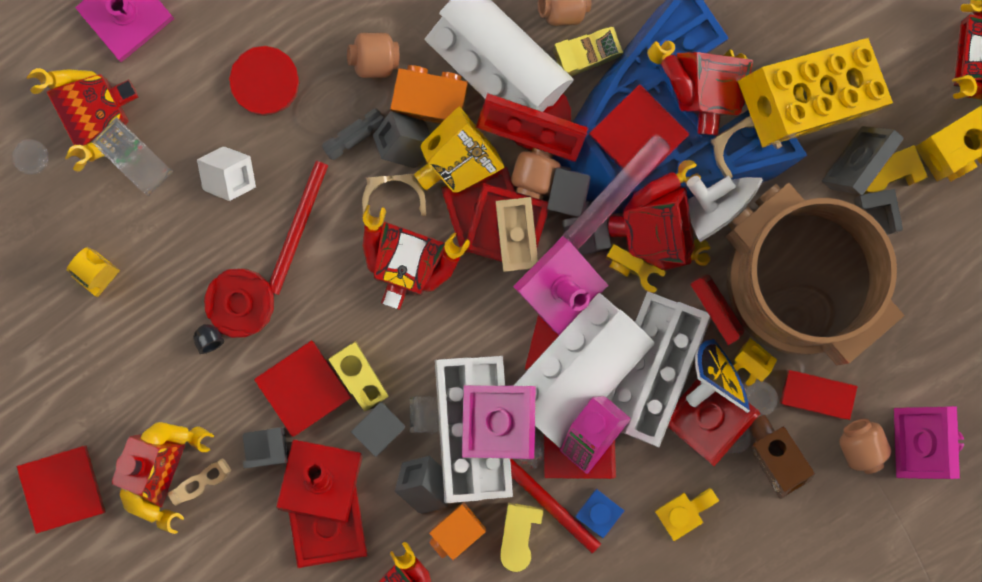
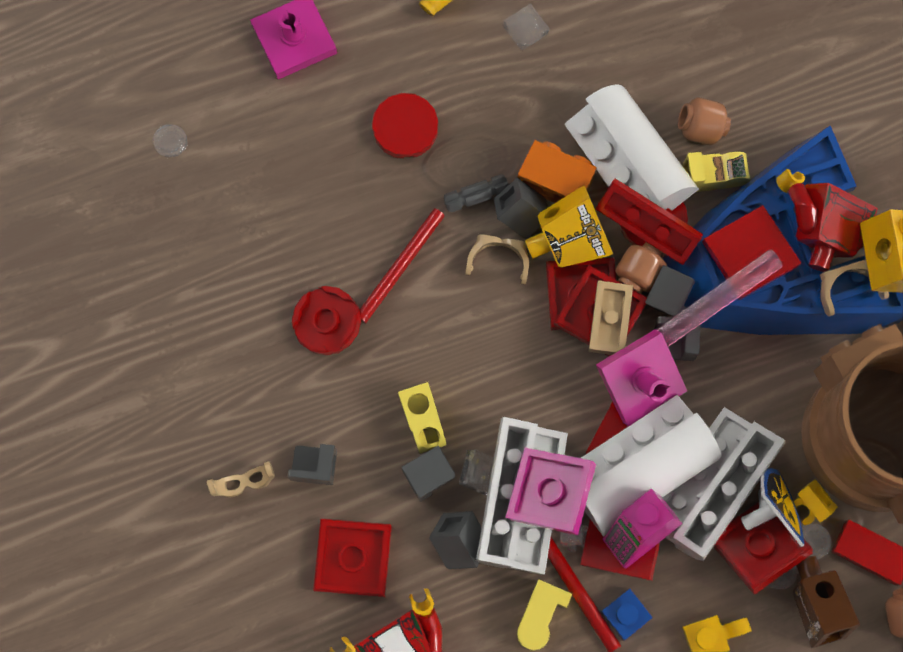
camera: 15 degrees right, 10 degrees down
red tile [16,445,106,534] -> none
torso [26,68,139,172] -> none
yellow leg [67,247,120,297] -> none
clear slope [92,117,173,196] -> none
torso [112,422,214,534] -> none
black hinge [193,324,224,354] -> none
white panel [197,147,256,201] -> none
red tile [254,340,352,437] -> none
red tile [276,439,363,524] -> none
nougat head [347,33,399,78] -> none
torso [362,205,470,310] -> none
orange brick [429,502,486,560] -> none
yellow plate [605,244,666,293] -> none
red torso [608,160,711,270] -> none
white shield [687,175,763,242] -> none
red tile [690,274,745,345] -> none

